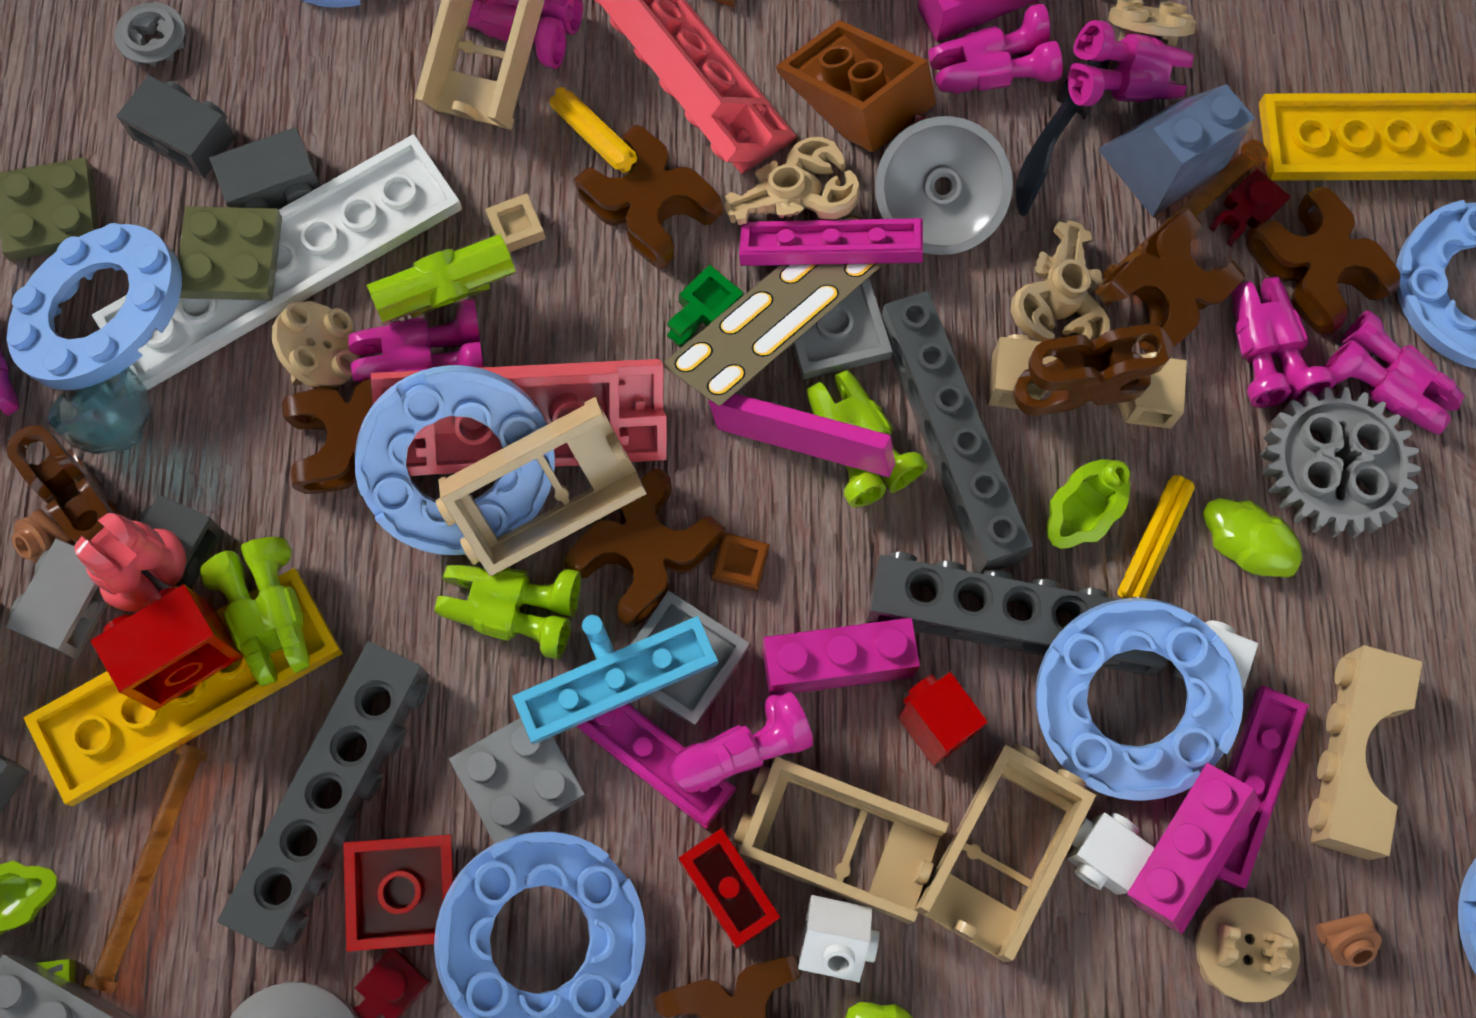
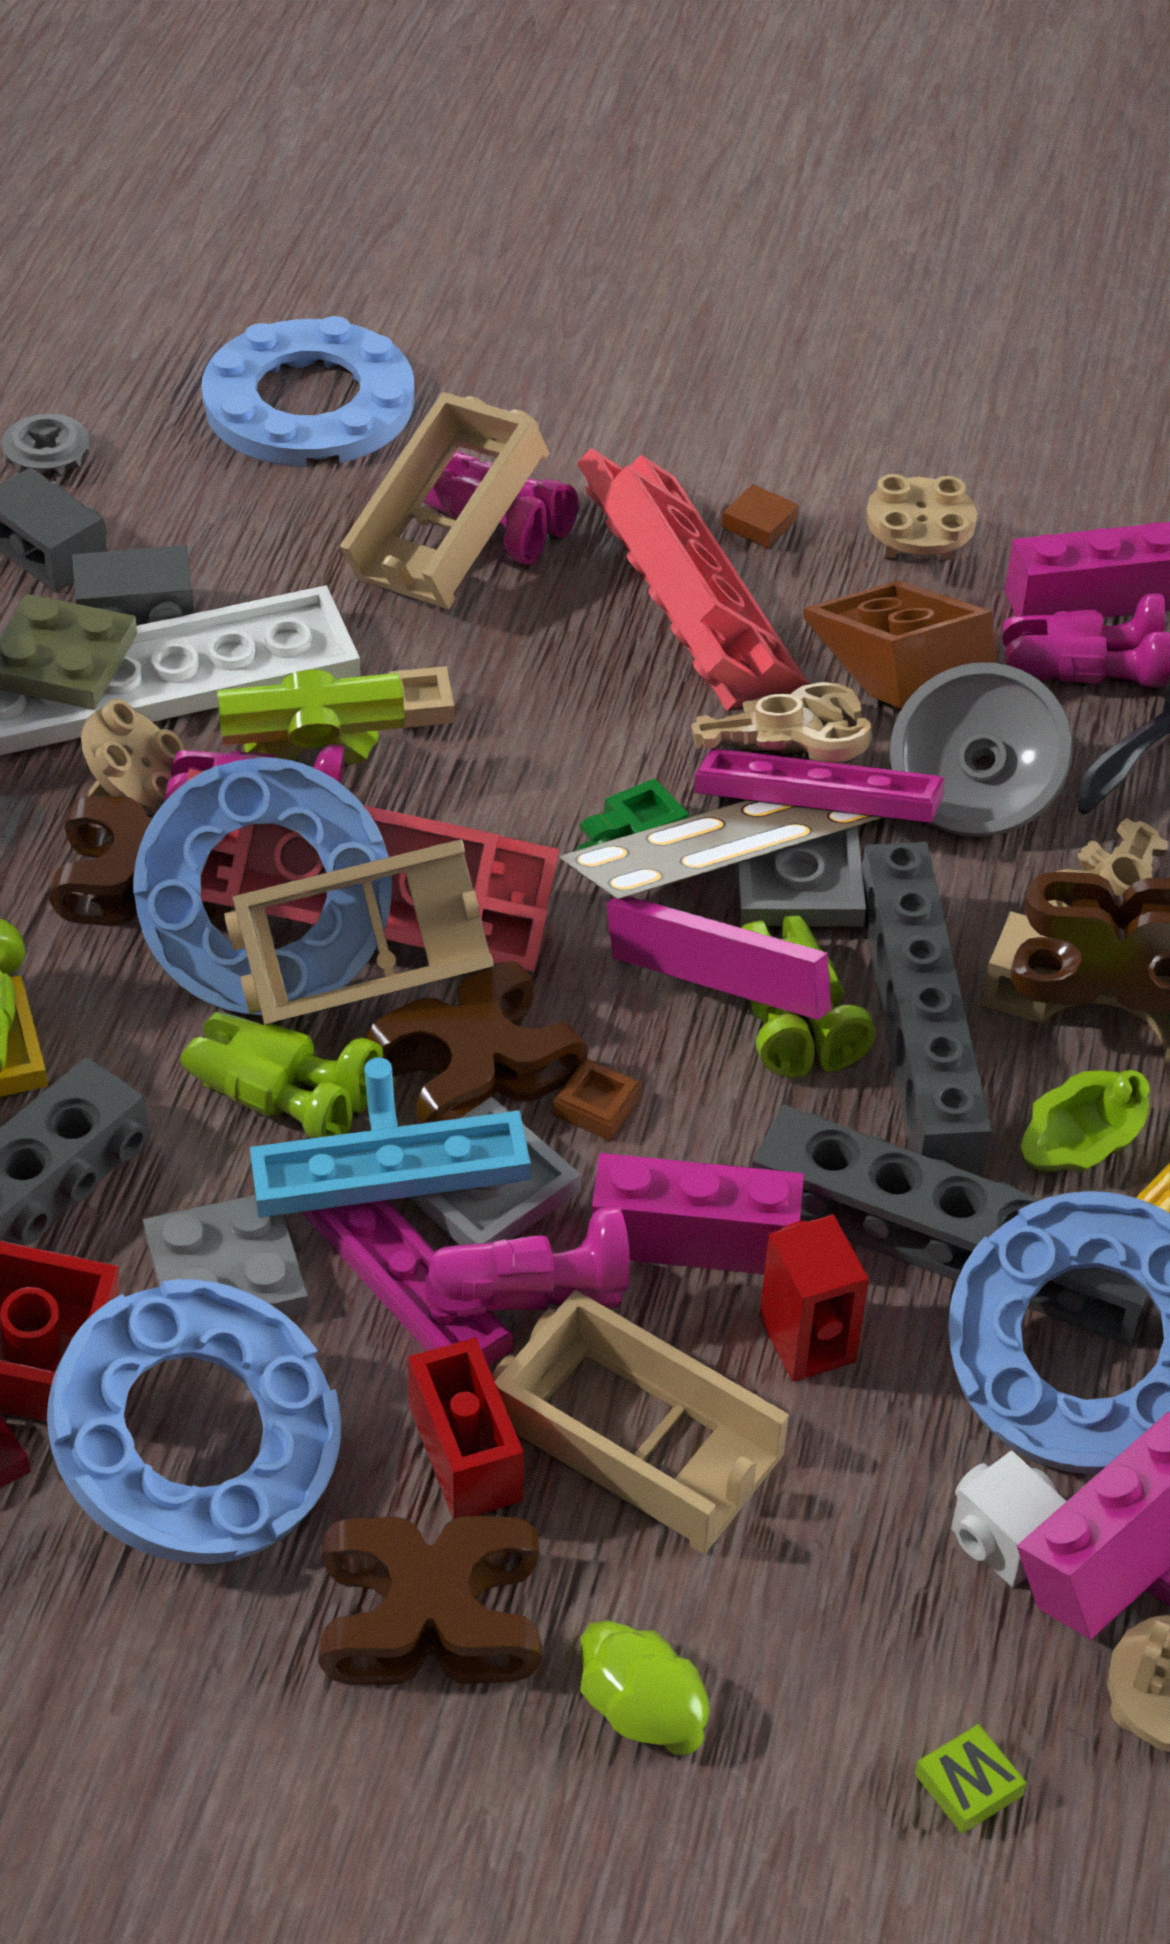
camera: 15 degrees right, 25 degrees down
yellow axle [549,87,637,173] -> none
reddish brown piece [573,125,724,269] -> none
white brick [798,895,879,982] -> none
tan door [915,744,1096,962] -> none

